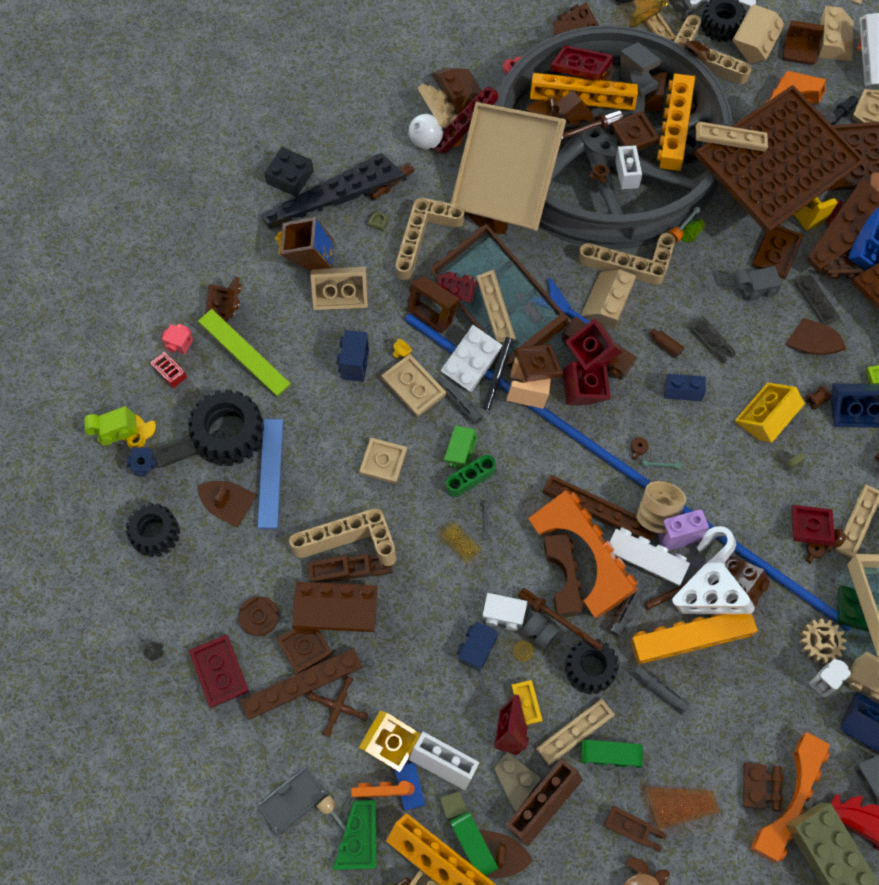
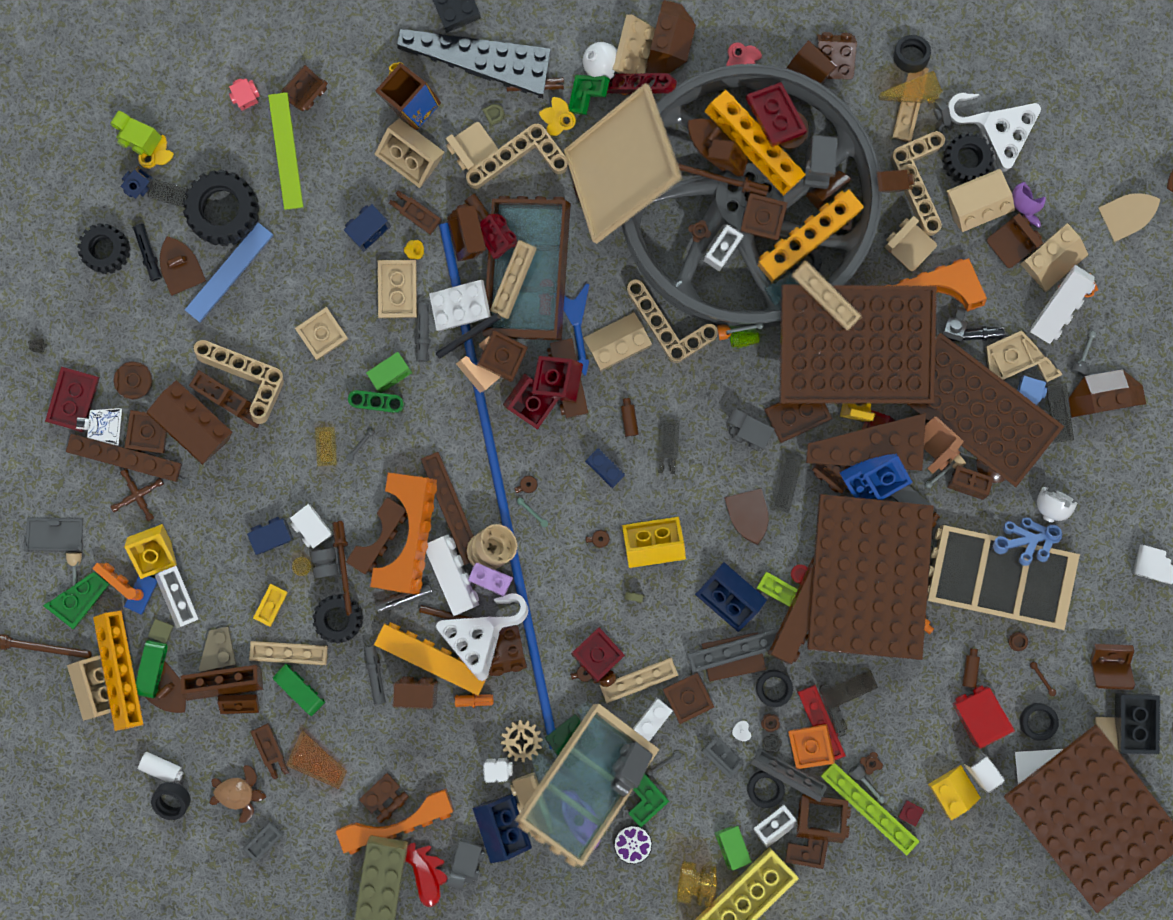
camera: 40 degrees right, 20 degrees up
slope [150,352,187,389] -> none
dark red slope [494,694,529,755] -> none
reddish brown bush [805,386,831,410] -> none
none -> white torso [76,408,122,446]
none -> black pin [132,224,162,282]
none -> reddish brown plate [217,694,259,714]
none -> reddish brown hinge [388,191,442,235]
none -> reddish brown brick [393,676,438,709]
none -> tan bracket [445,122,498,171]
none -> orange axle [455,693,494,708]
none -> yellow plate [539,97,576,136]
none -> green plate [568,75,610,115]
none -> reddish brown piece [586,530,610,548]
none -> clear light blue plate [764,268,800,305]
none -> tan bracket [884,216,937,272]
none -> medium lavender hair [1012,182,1046,228]

